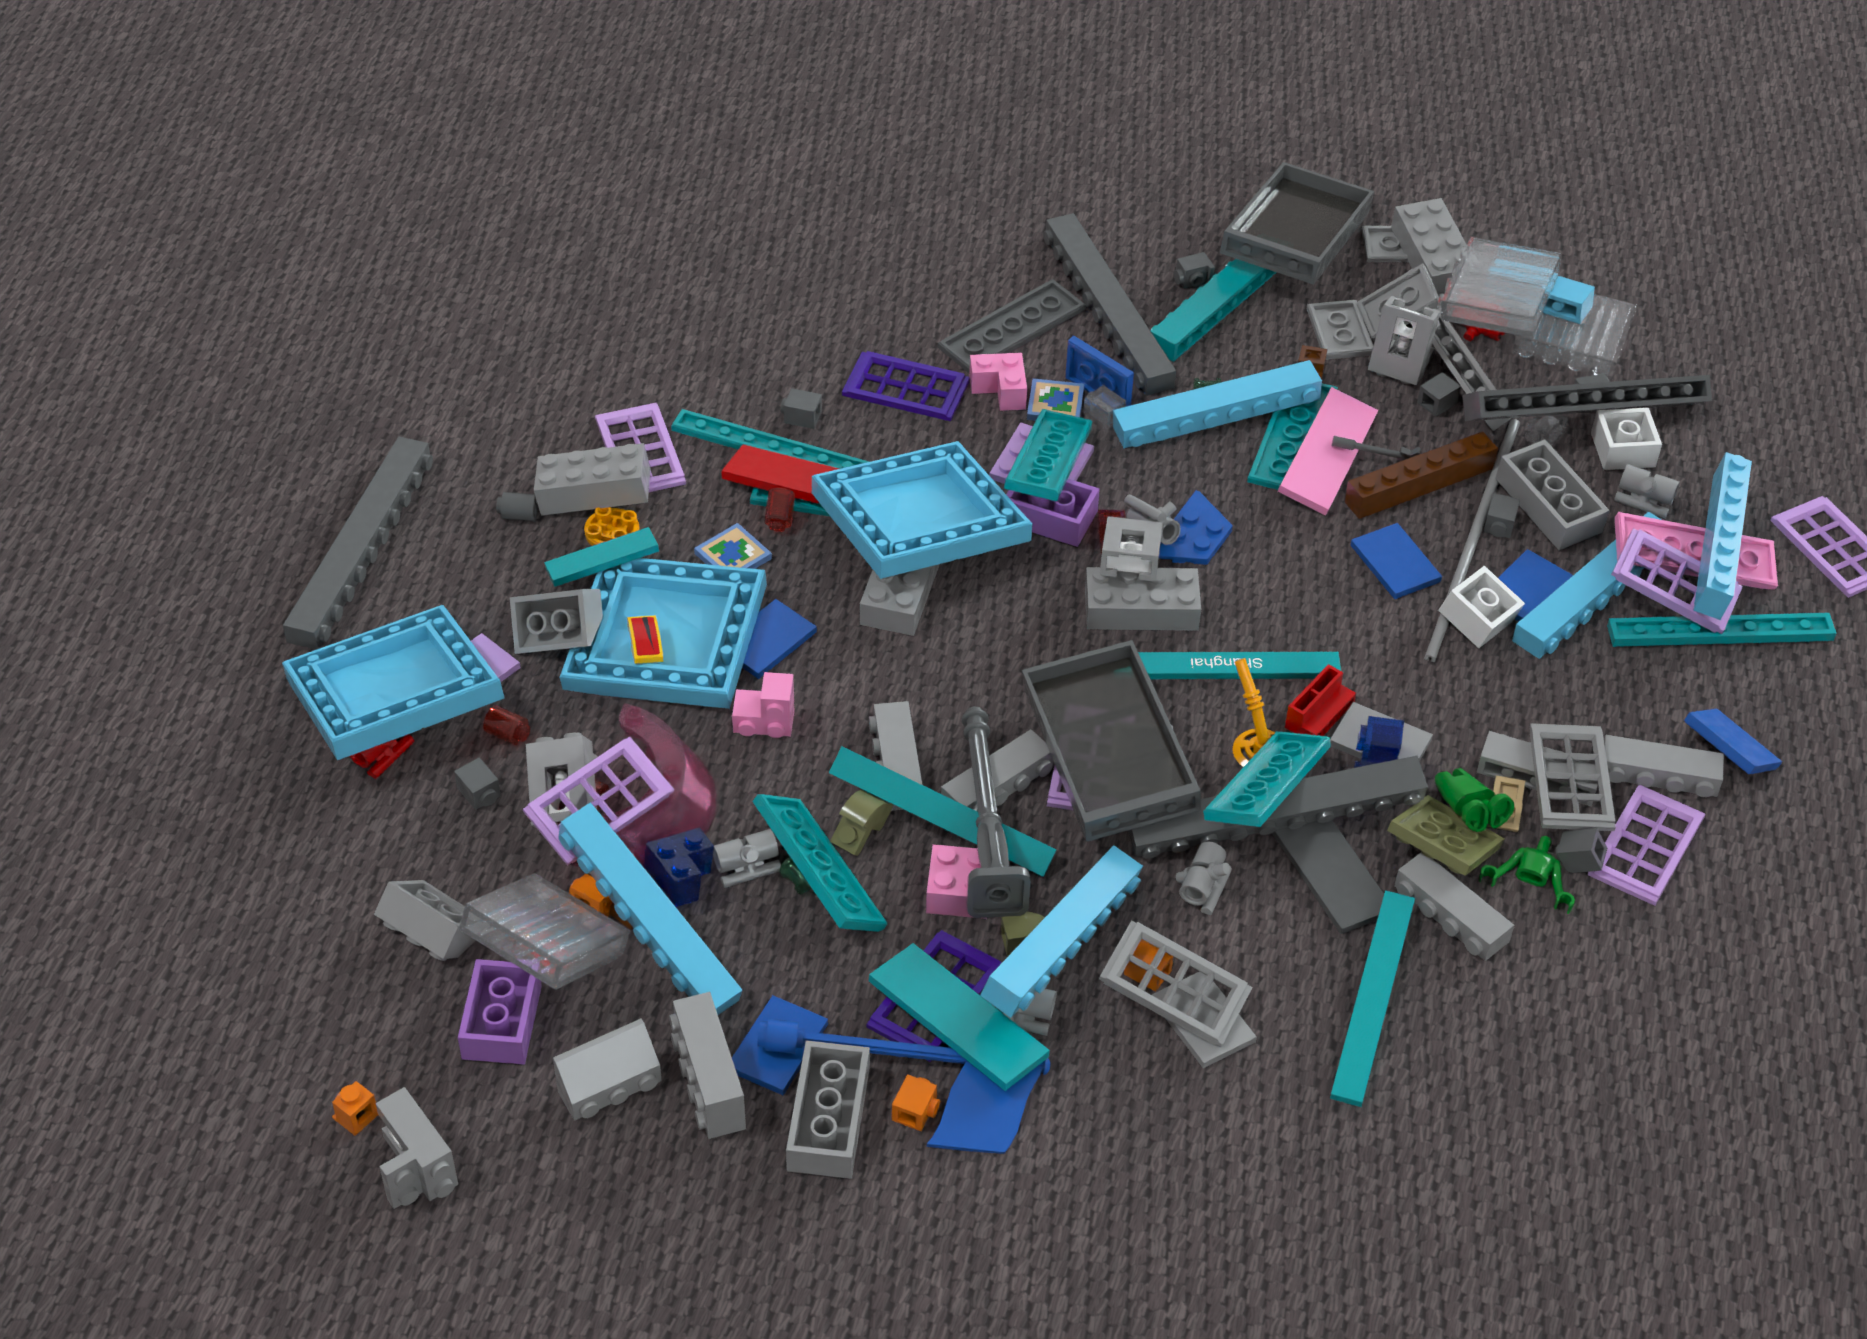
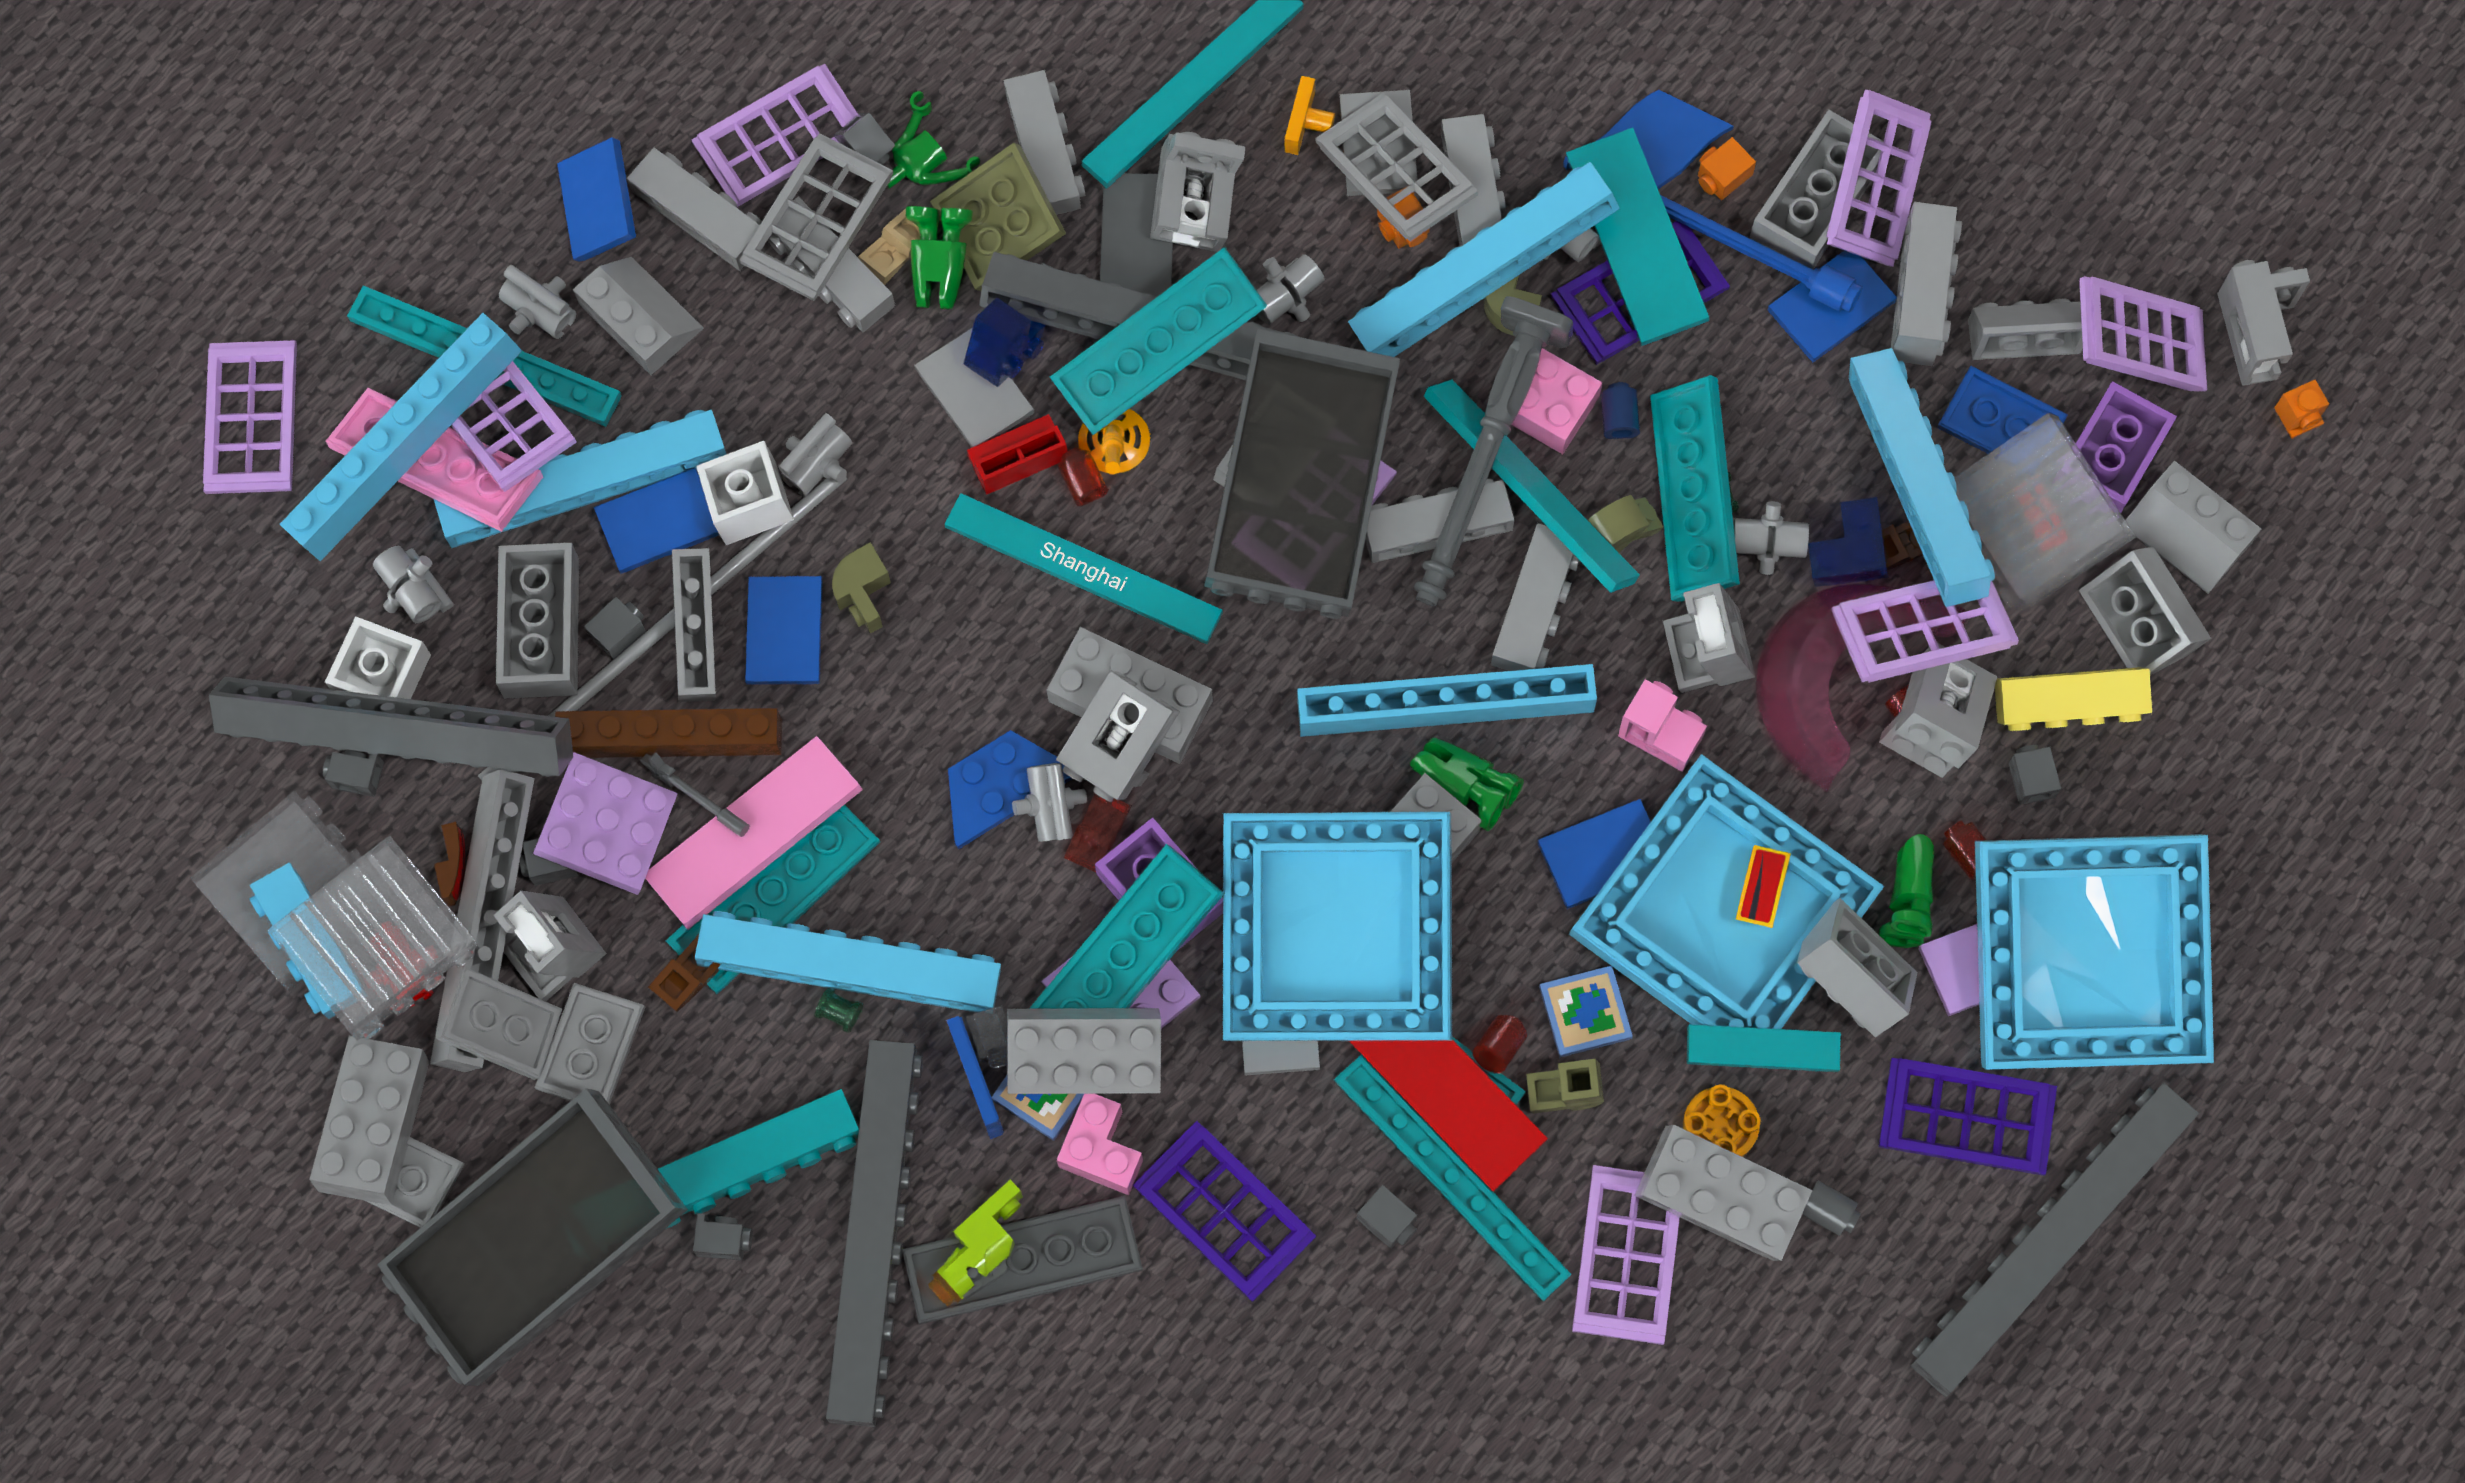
camera: 150 degrees left, 25 degrees up
none -> reddish brown slope [434,822,466,907]
none -> light grey pin [499,265,576,339]
none -> lavender plate [533,752,678,895]
none -> light grey slope [573,257,704,375]
none -> light grey brick [672,548,716,702]
none -> light grey pin [778,413,853,497]
none -> olive brick [832,542,891,633]
none -> lime plate [927,1179,1023,1307]
none -> light grey brick [1007,1008,1161,1094]
none -> clear red brick [1058,448,1109,506]
none -> light grey brick [1150,132,1245,252]
none -> light orange tile [1284,76,1335,155]
none -> medium azure brick [1297,664,1597,737]
none -> green piece [1410,738,1524,831]
none -> light grey brick [1441,114,1506,247]
none -> olive brick [1526,1059,1604,1114]
none -> dark blue brick [1601,382,1640,439]
none -> light grey brick [1663,583,1755,693]
none -> lavender piece [1826,90,1932,267]
none -> green piece [1878,834,1934,948]
none -> dark purple piece [1878,1058,2057,1176]
none -> blue tile [1937,366,2068,477]
none -> light yellow brick [1995,667,2152,731]
none -> lavender piece [2080,276,2207,391]
none -> light grey slope [2122,461,2261,594]

